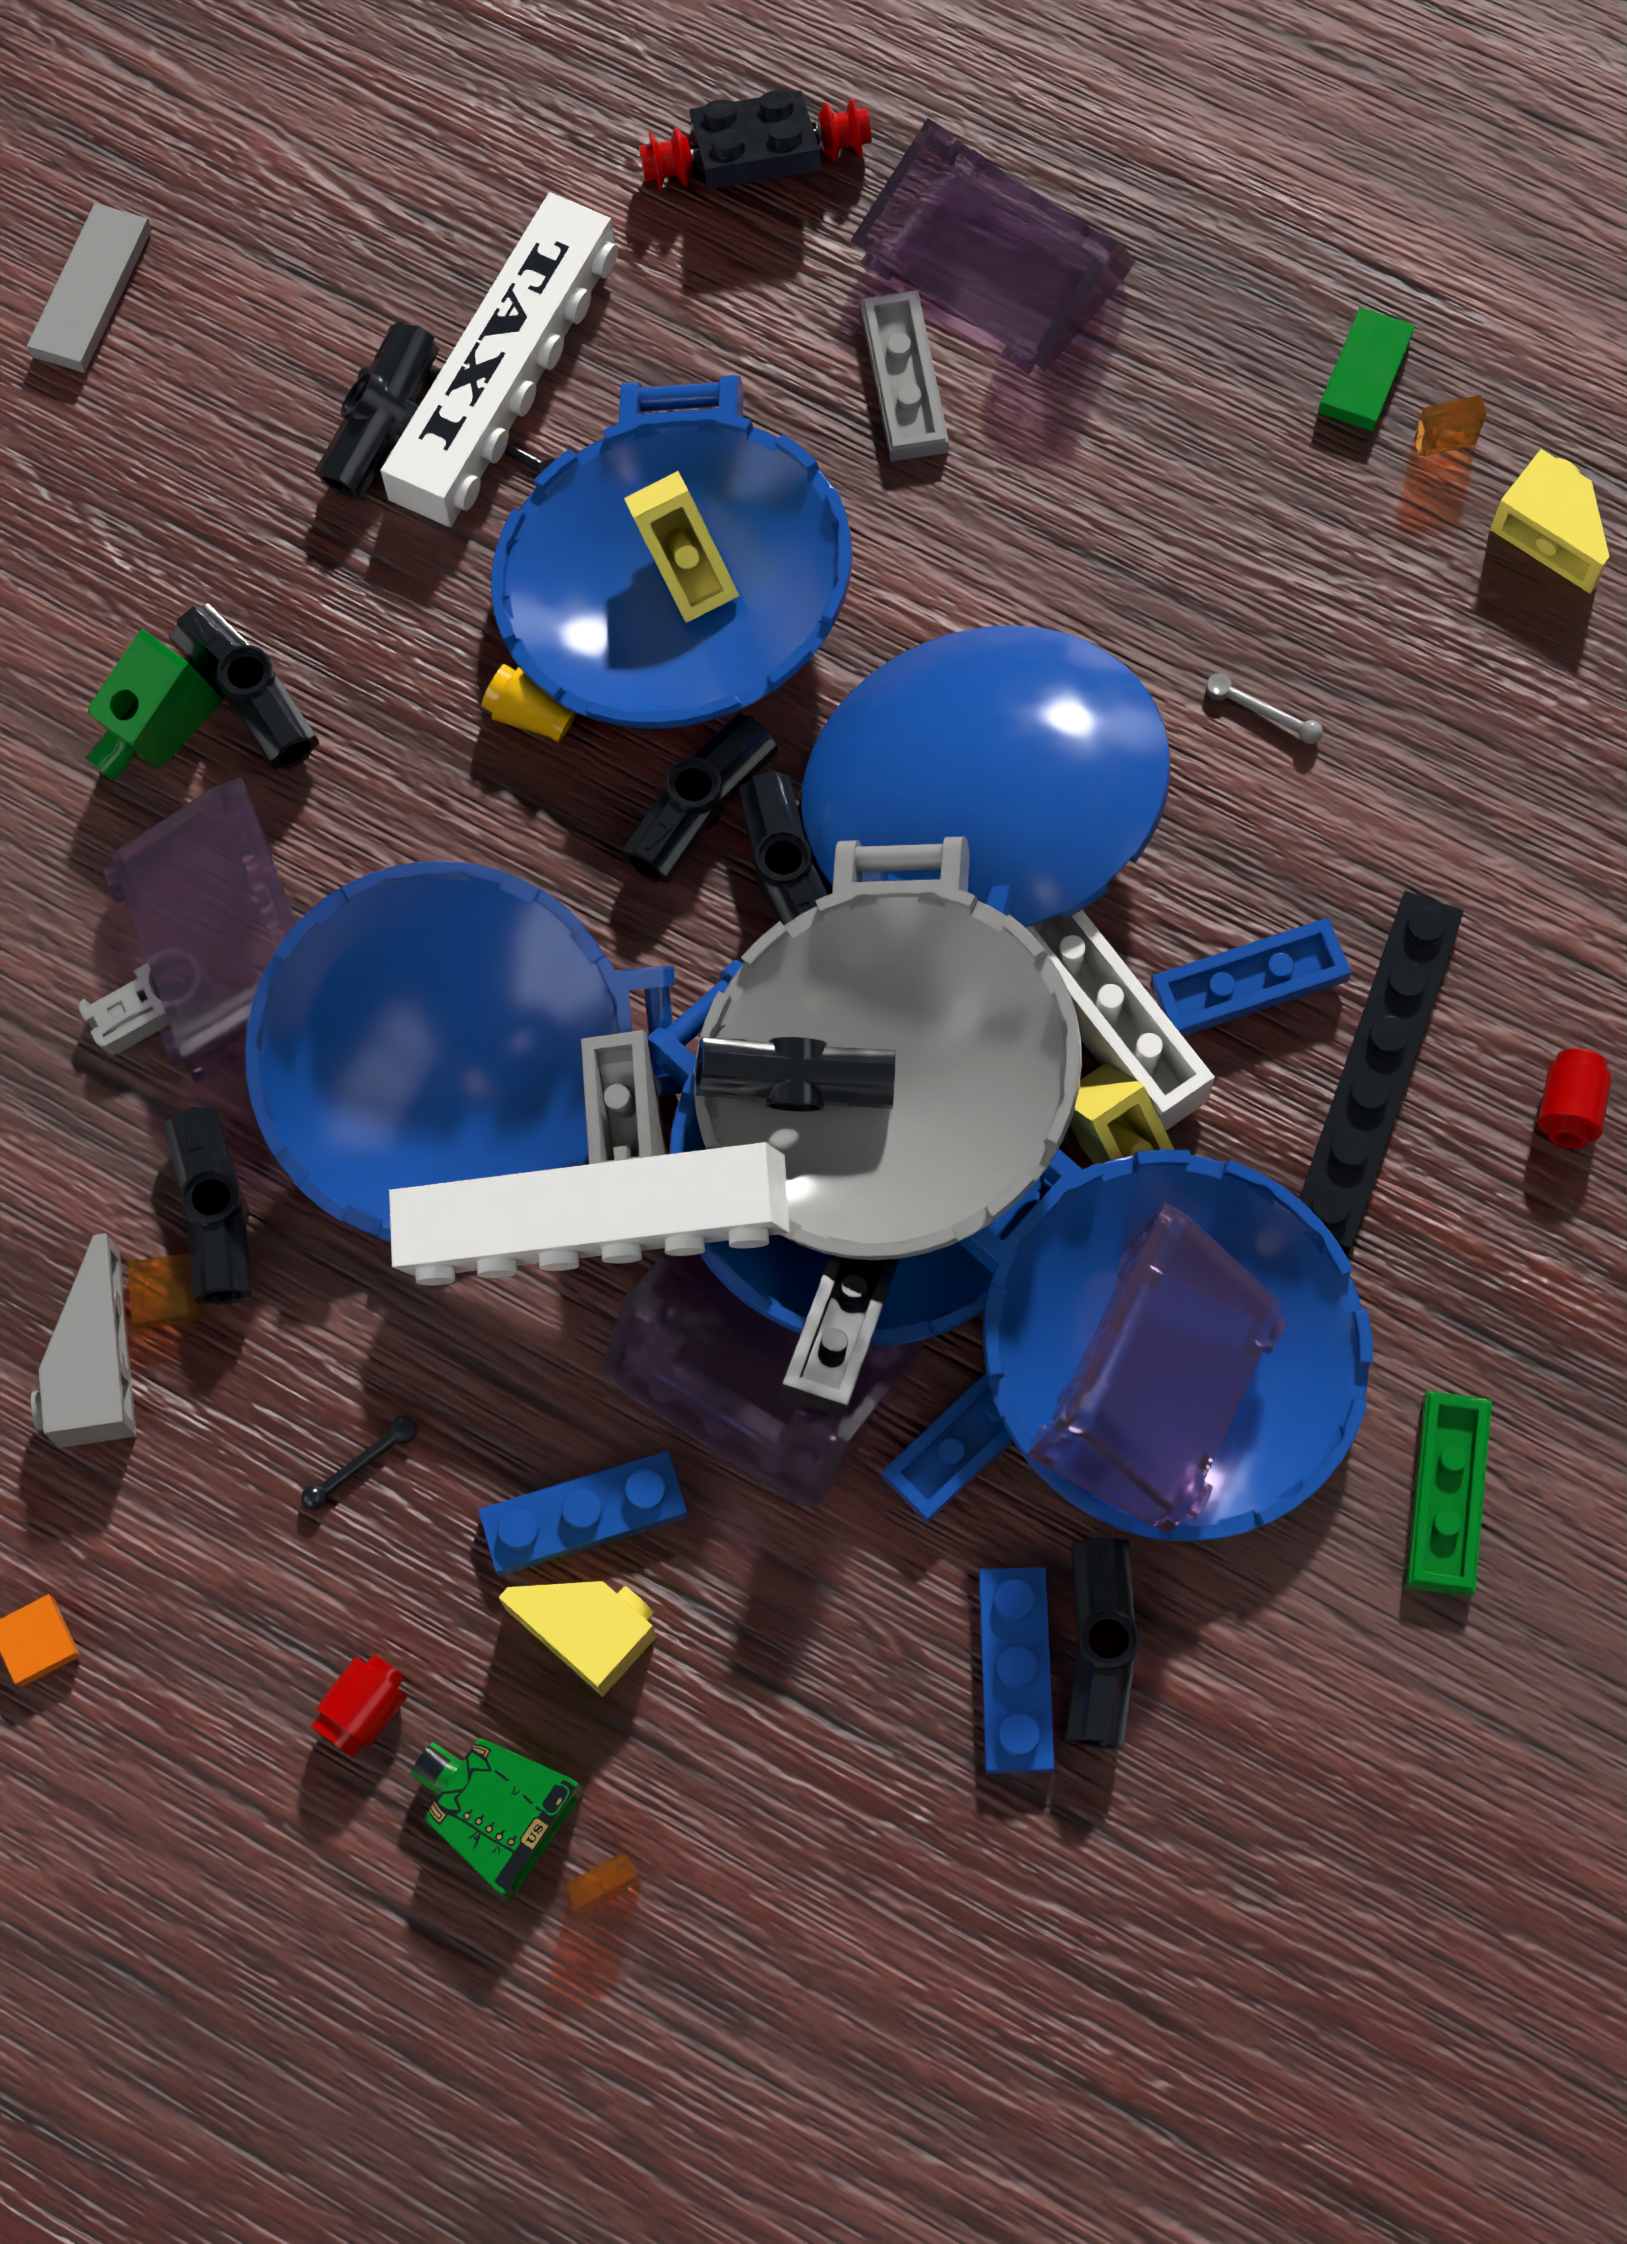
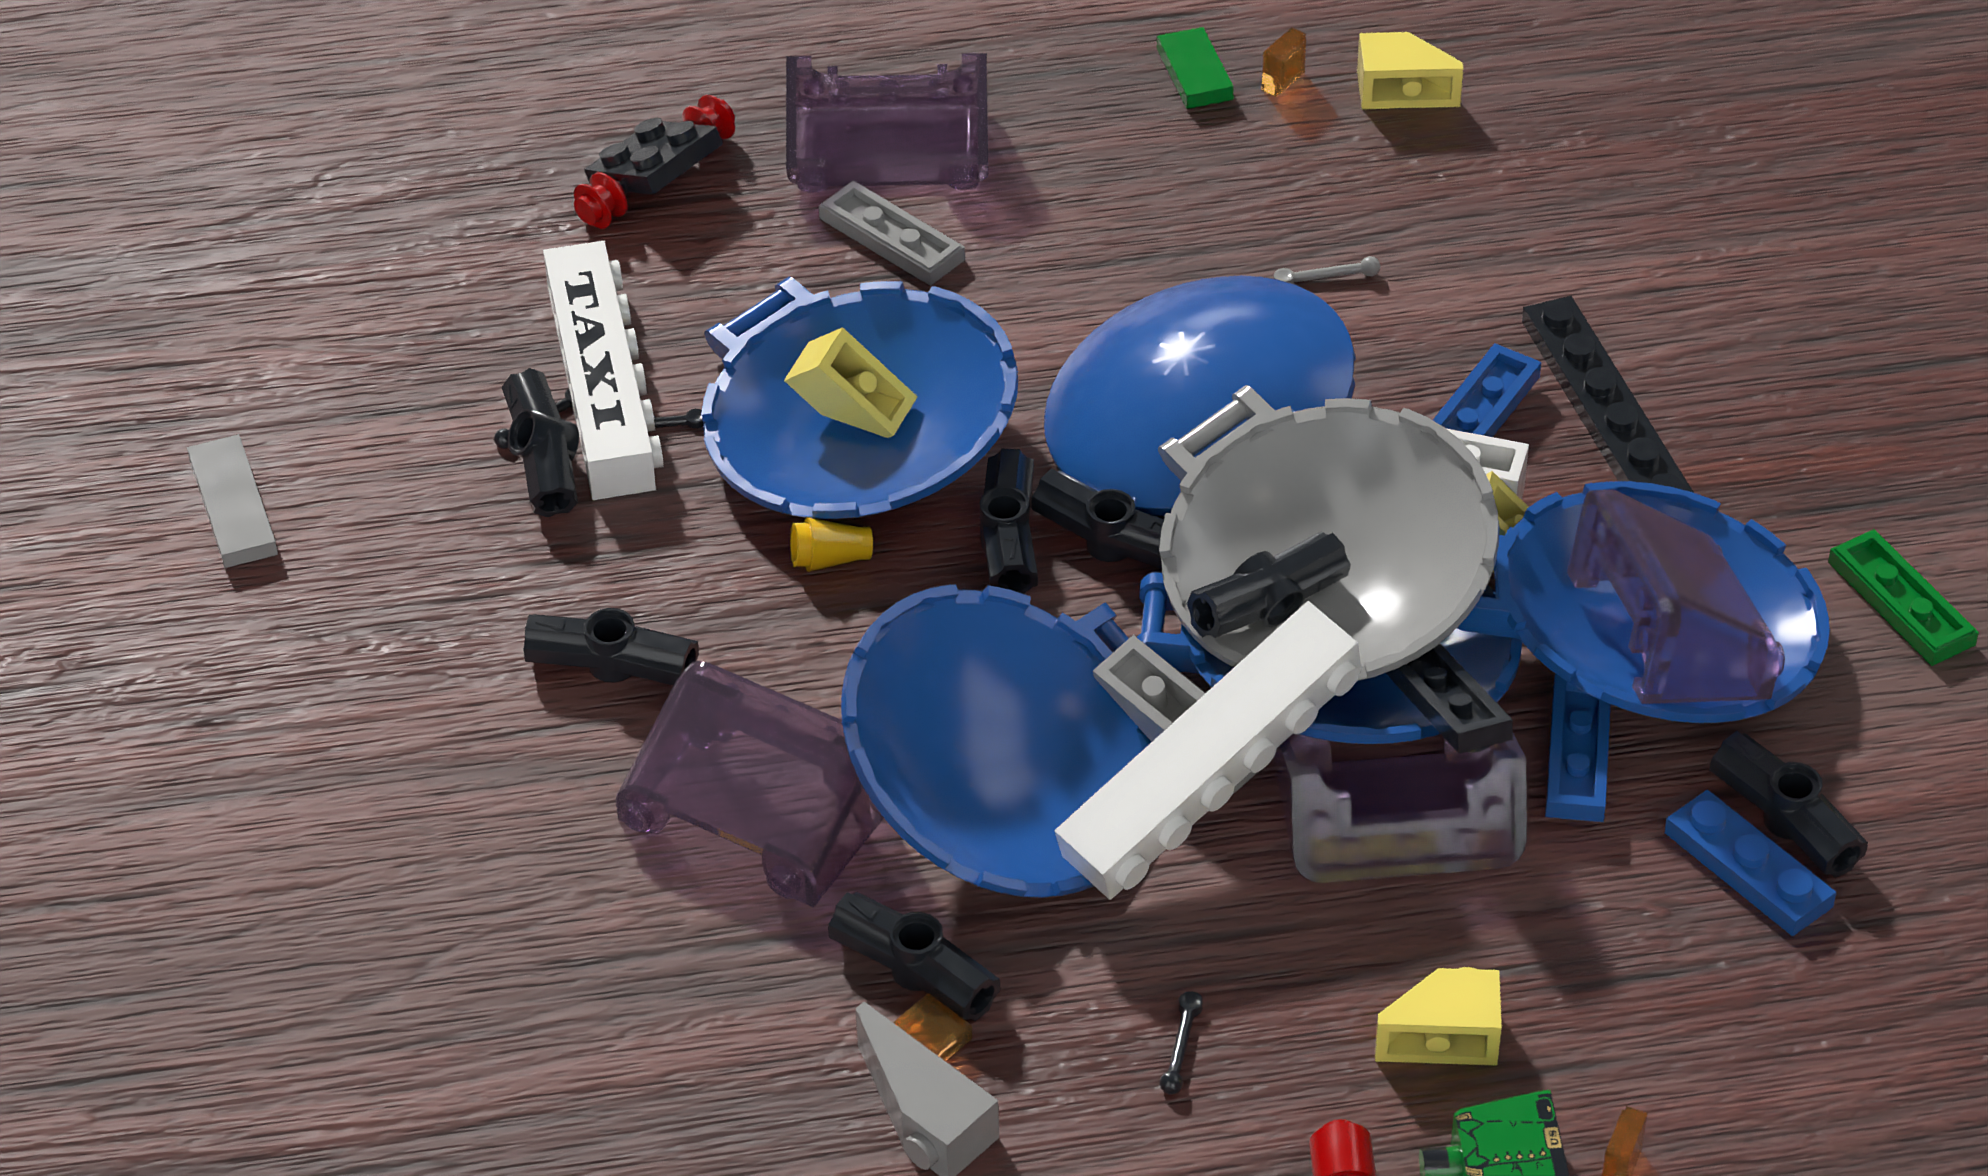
camera: 40 degrees left, 25 degrees down
light grey piece [79,949,213,1055] -> none
green torso [85,628,223,781] -> none
blue plate [478,1451,688,1576] -> none
red brick [1538,1048,1612,1148] -> none

